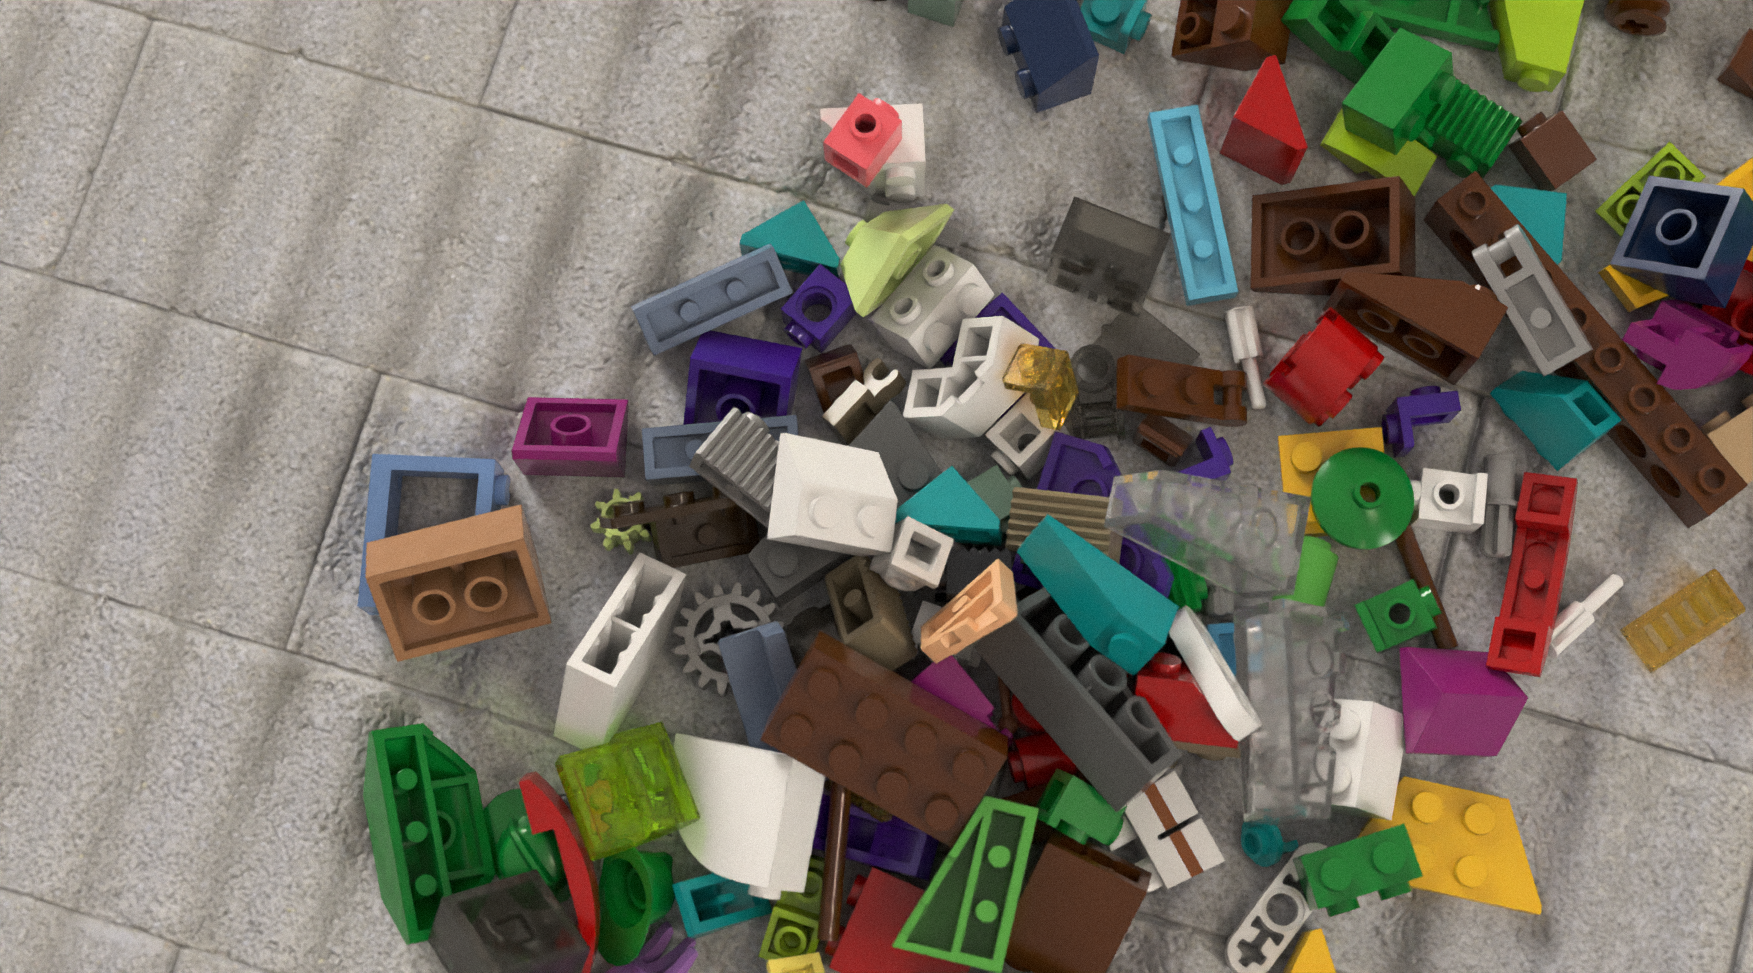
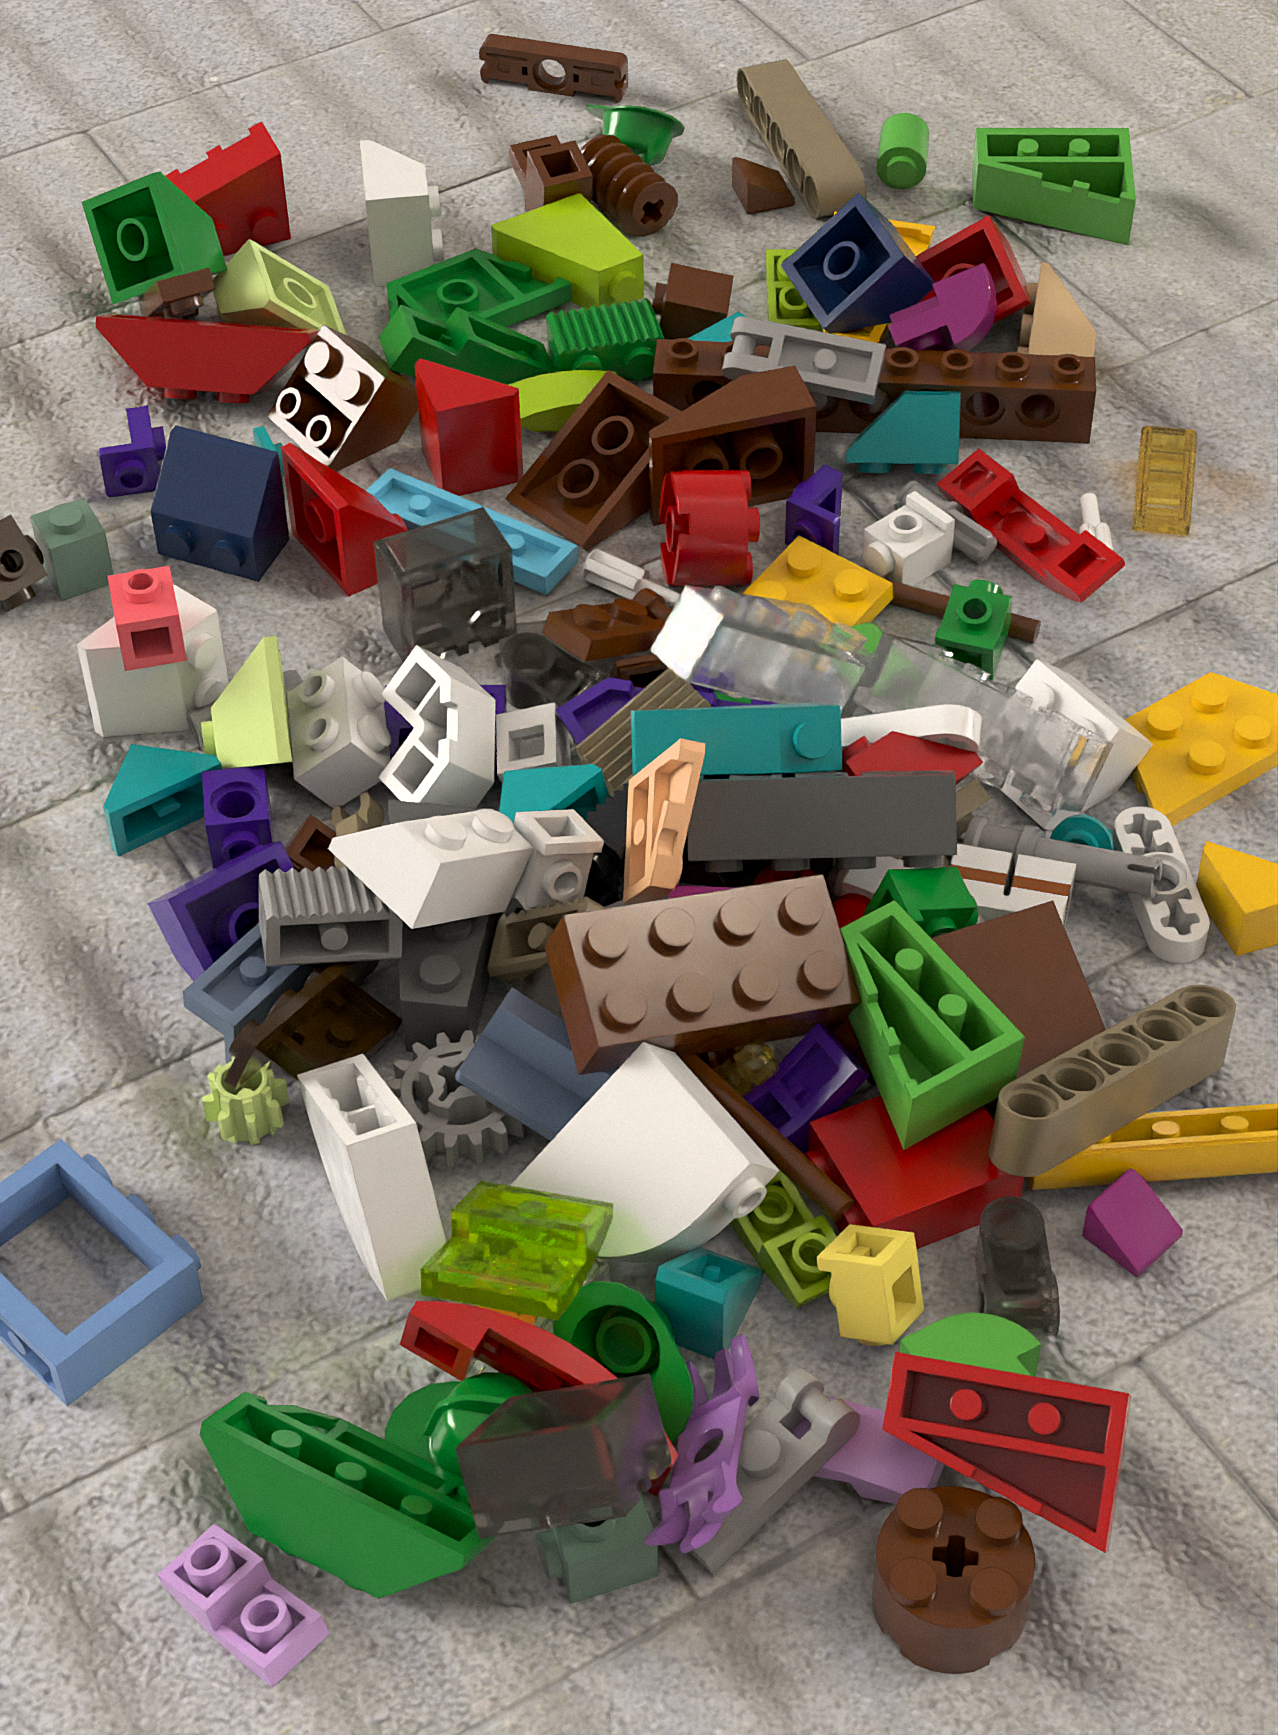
camera: 50 degrees left, 30 degrees down
medium nougat slope [365,504,552,662] -> none
magenta slope [512,397,629,477] -> none
sand blue panel [631,244,793,356] -> none
clear yellow bracket [1002,343,1079,431] -> none
green brick [1293,824,1423,917] -> none
green dish [1310,447,1414,550] -> none
green brick [1342,27,1456,155] -> none
magenta slope [1399,647,1528,757] -> none
none -> lavender slope [157,1524,329,1688]
none -> red slope [281,443,410,597]
none -> light grey pin [963,815,1163,899]

